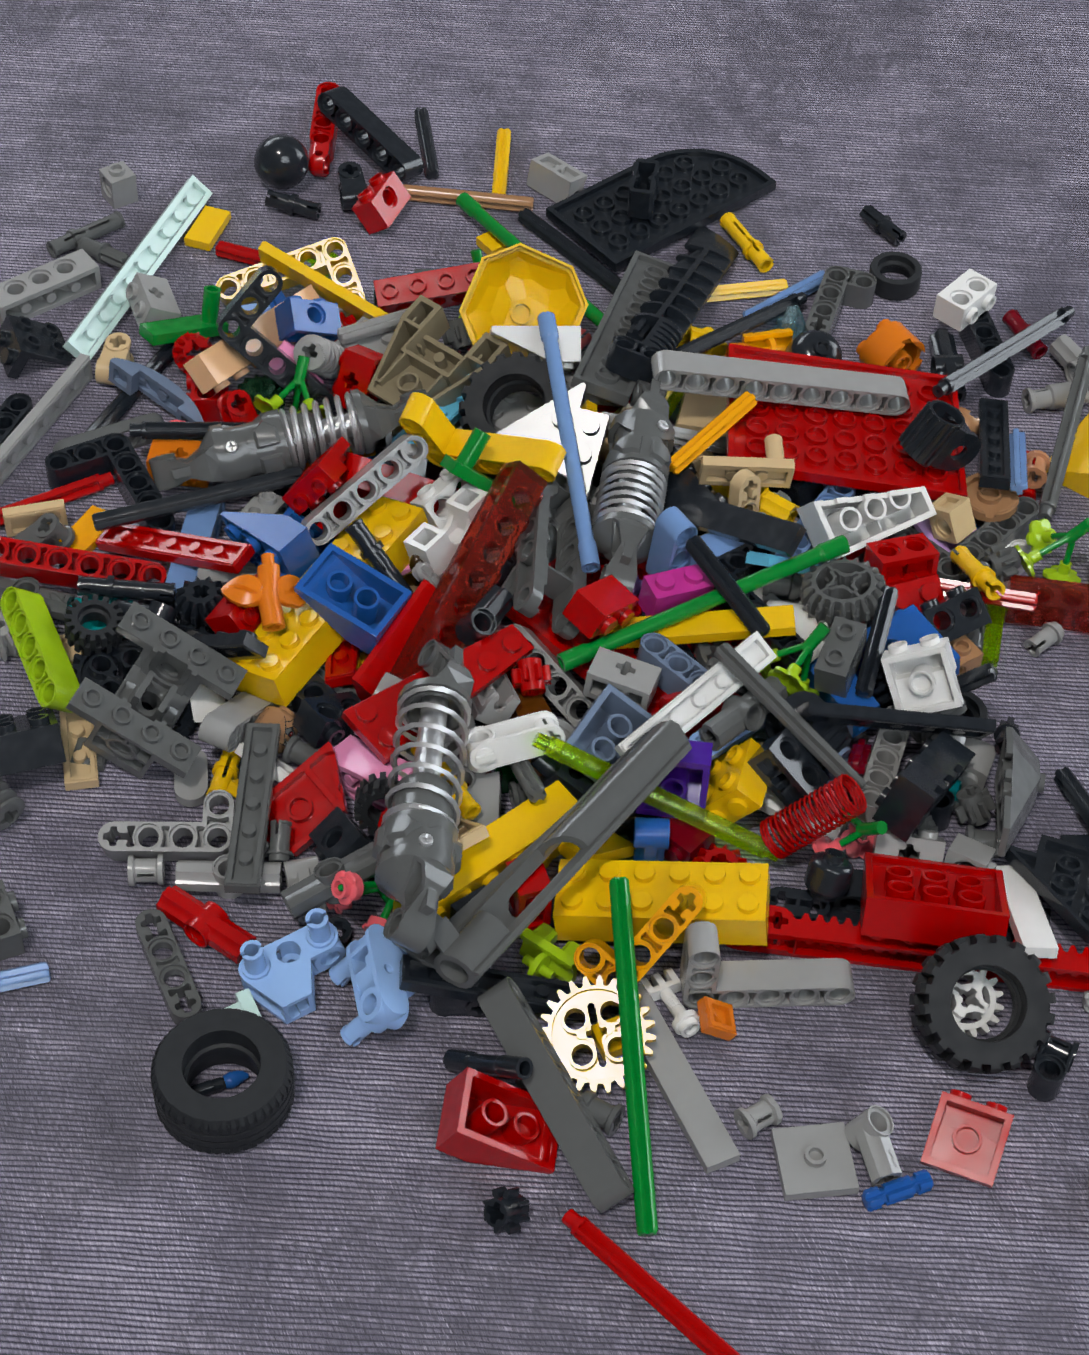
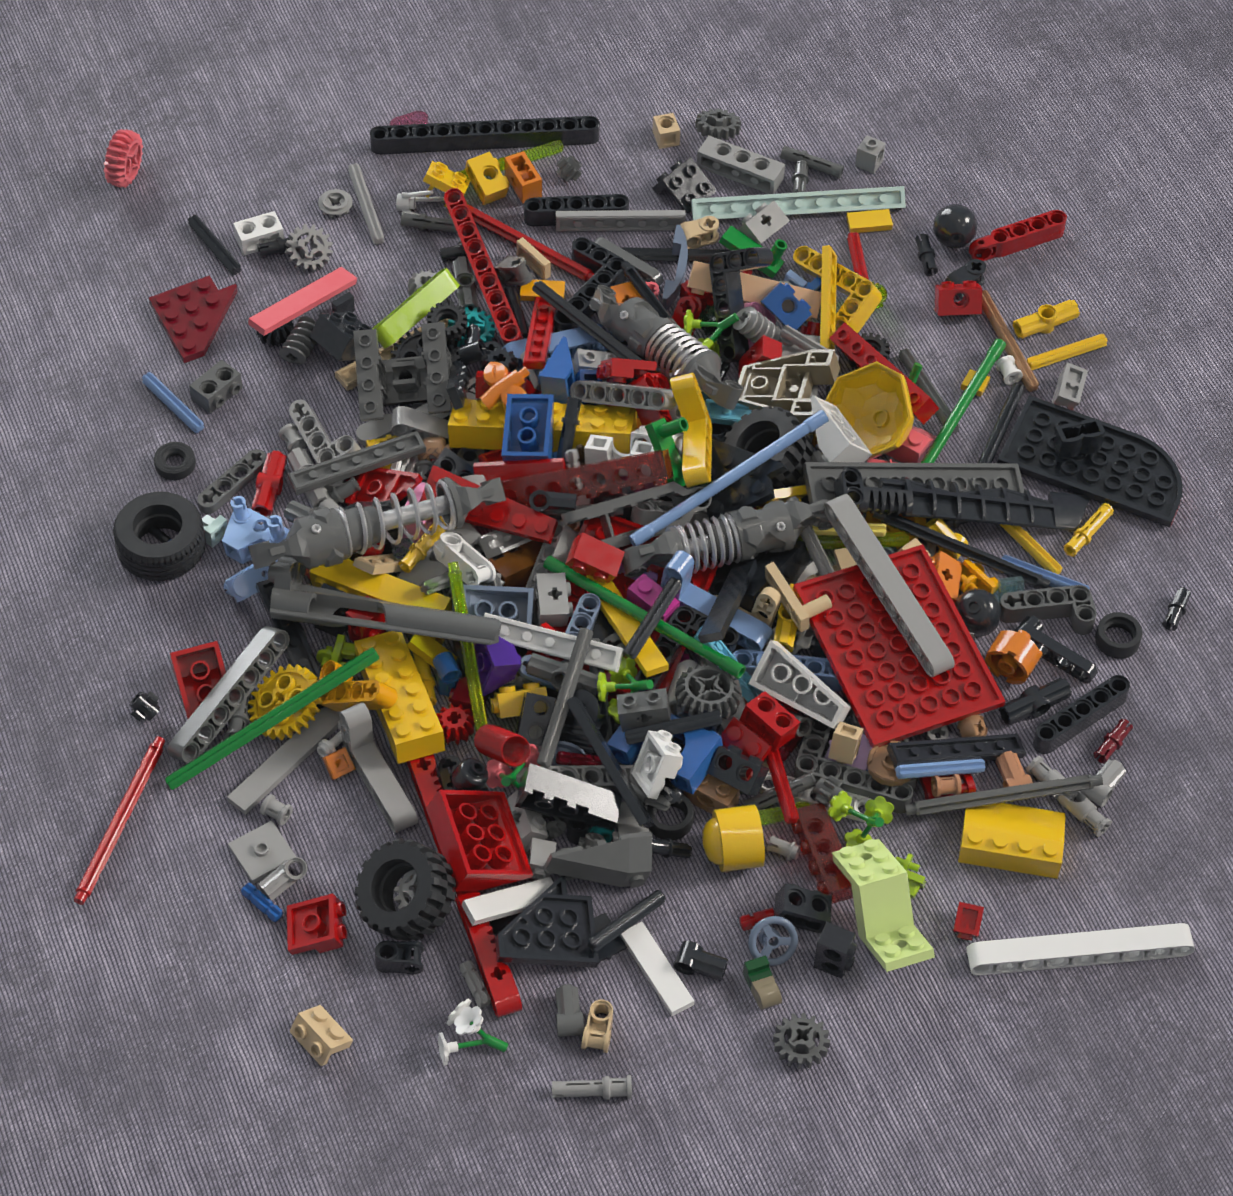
camera: 65 degrees right, 5 degrees up
black pin [77,575,176,604] -> none
black beam [317,86,423,182] -> none
black axle [414,107,439,180] -> none
black piece [443,1049,533,1080] -> none
red gear [511,657,552,697] -> none
light orange axle [669,391,757,474] -> none
black piece [898,400,981,471] -> none
piece [932,305,1075,398] -> none
white brick [933,269,997,332] -> none
yellow pin [950,545,1005,600] -> none
none -> black tyre [154,442,196,480]
none -> yellow piece [702,804,765,872]
none -> white bush [996,355,1023,385]
none -> nougat piece [996,751,1033,788]
none -> yellow piece [1012,300,1080,339]
none -> black beam [1014,615,1098,683]

